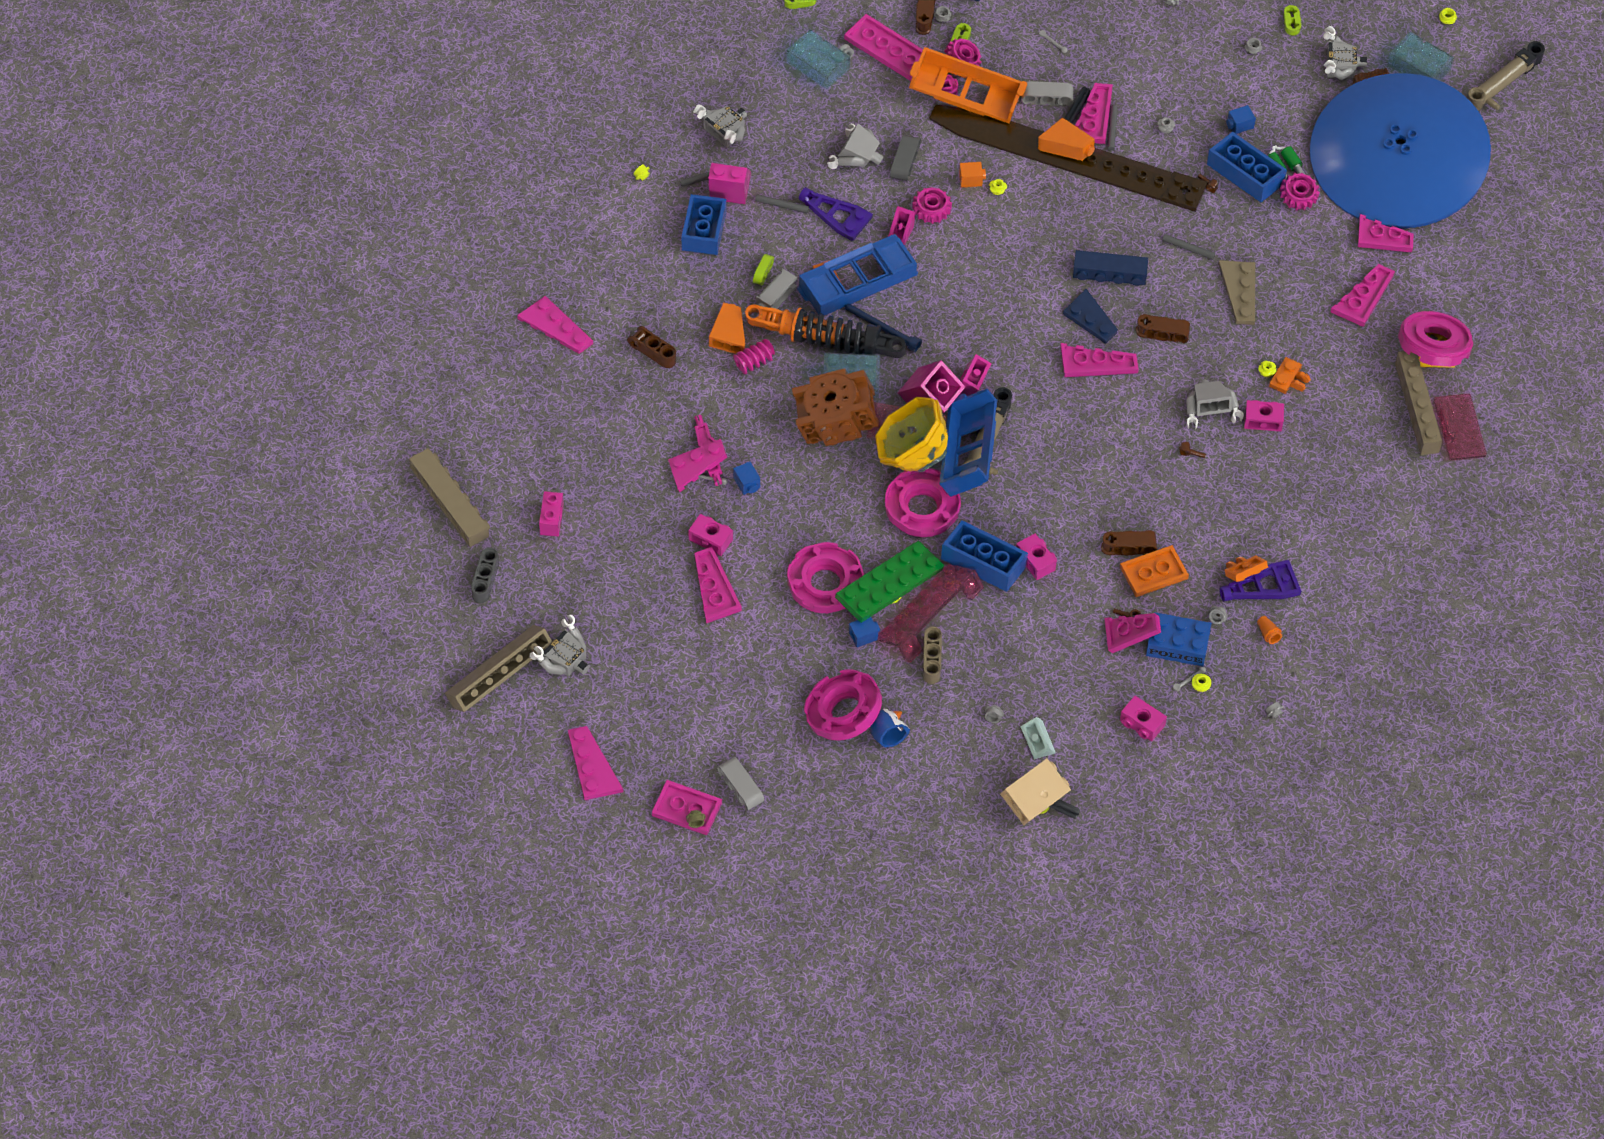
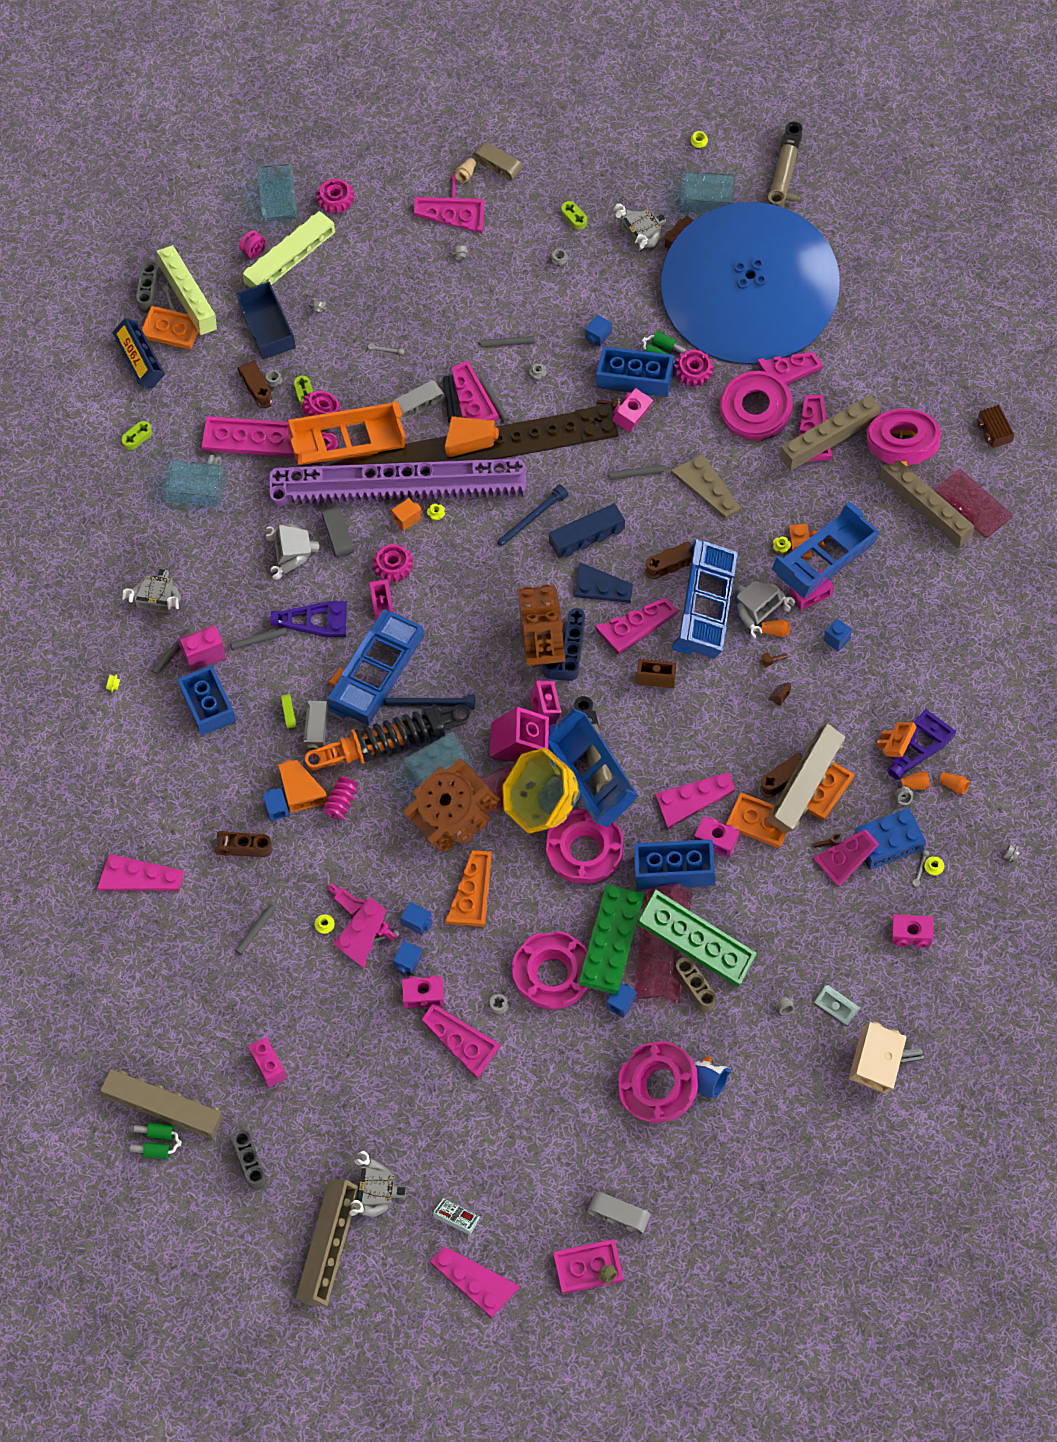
camera: 30 degrees left, 5 degrees up
none -> green piece [130,1123,182,1160]
none -> dark grey bar [235,904,276,955]
none -> blue brick [262,788,289,821]
none -> medium lavender gear [269,459,526,507]
none -> neon yellow plate [315,915,335,934]
none -> blue brick [393,941,423,975]
none -> slope [433,1198,480,1235]
none -> orange wing [445,850,492,927]
none -> dark grey bar [481,336,535,347]
none -> light grey bush [490,994,508,1014]
none -> dark blue piece [498,484,568,546]
none -> dark orange piece [517,584,565,666]
none -> dark blue beam [543,608,585,681]
none -> dark pink brick [612,388,653,433]
none -> reddish brown brick [636,658,677,688]
none -> plate [636,890,757,987]
none -> dark pink wing [655,772,735,830]
none -> blue piece [672,539,738,658]
none -> dark pink piece [720,371,793,441]
none -> orange plate [726,792,787,849]
none -> orange cone [762,619,790,638]
none -> brick [766,723,845,834]
none -> reddish brown slope [769,682,791,706]
none -> blue piece [772,502,880,599]
none -> dark tan brick [780,395,881,471]
none -> blue brick [824,618,852,652]
none -> orange cone [901,771,930,790]
none -> reddish brown brick [977,405,1014,448]

